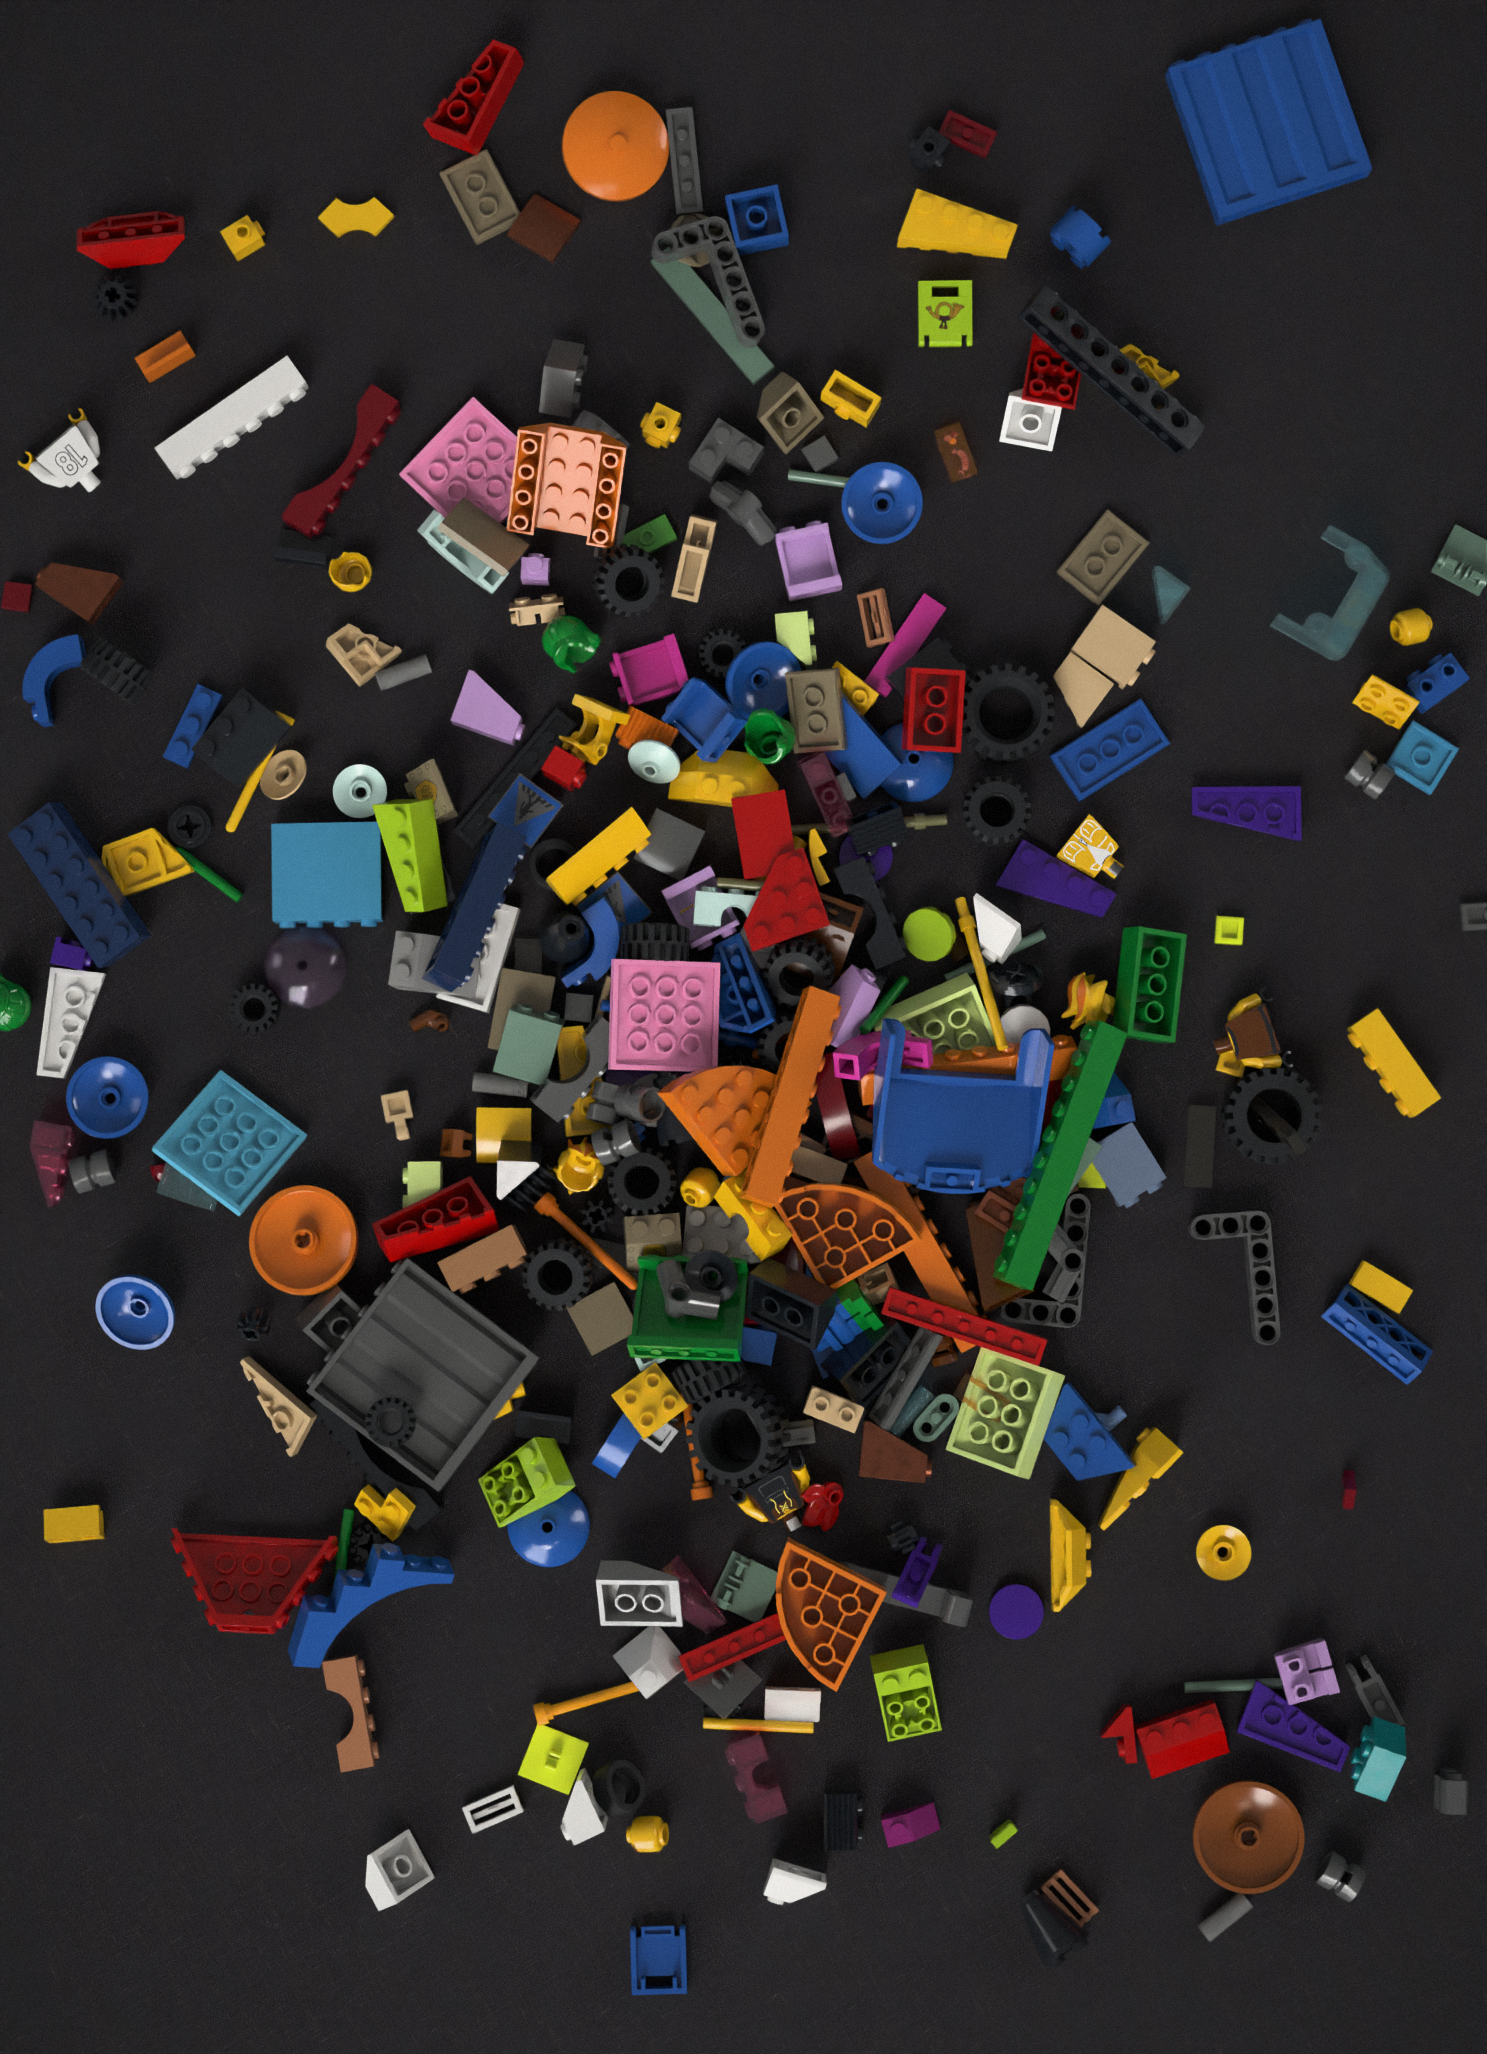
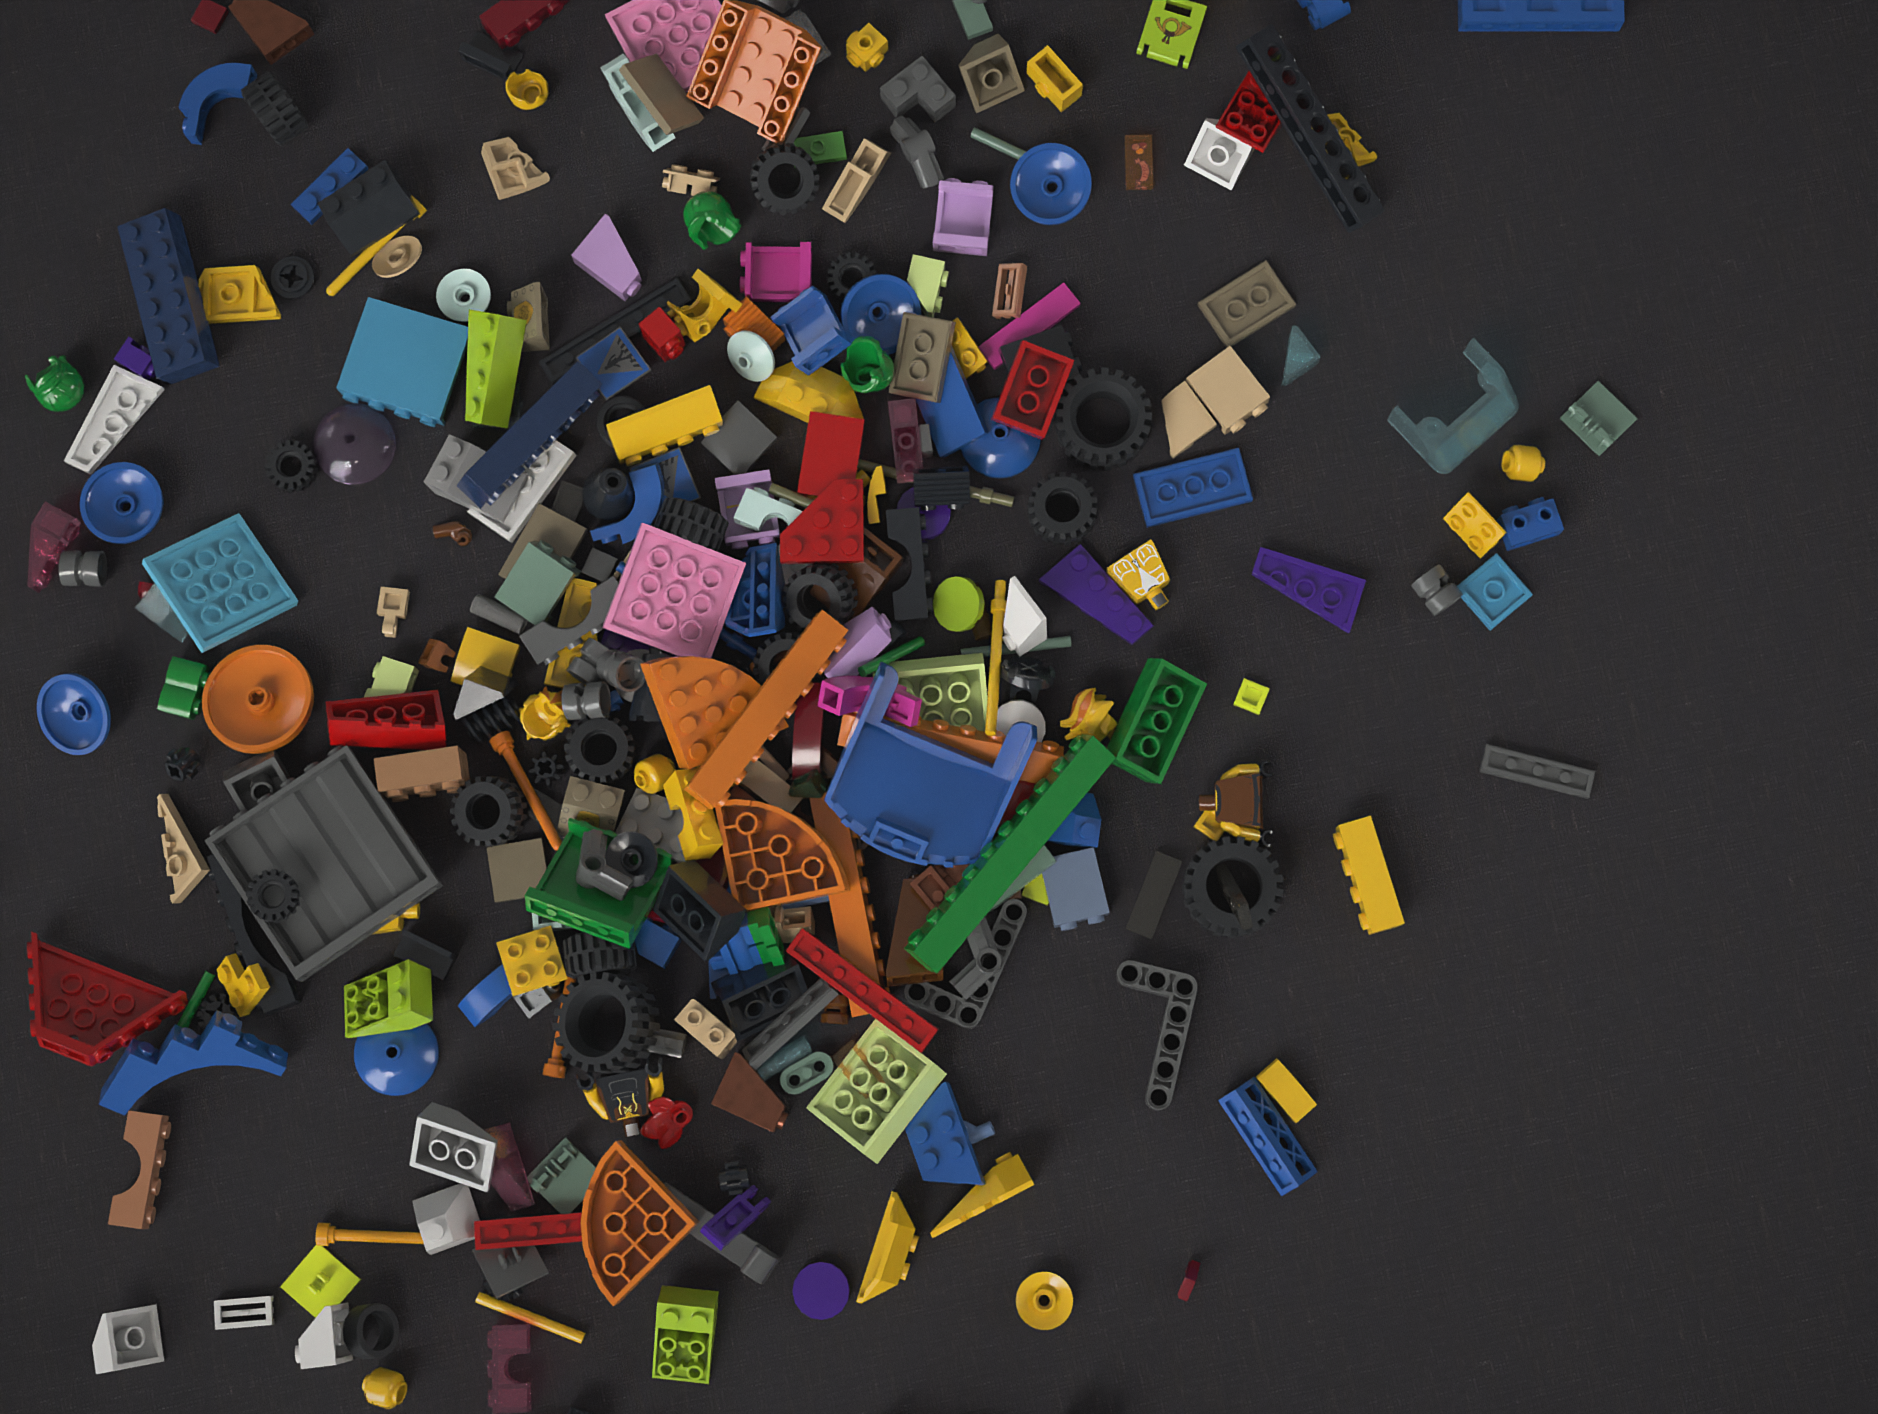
camera: 20 degrees right, 5 degrees down
green bar [176,846,244,903] -> none
light grey piece [375,655,432,691] -> none
lavender brick [521,553,551,586] -> none
white panel [764,1686,821,1722] -> none
dark grey tile [801,435,838,473] -> none
none -> green brick [157,656,211,720]
none -> slope [788,769,827,798]

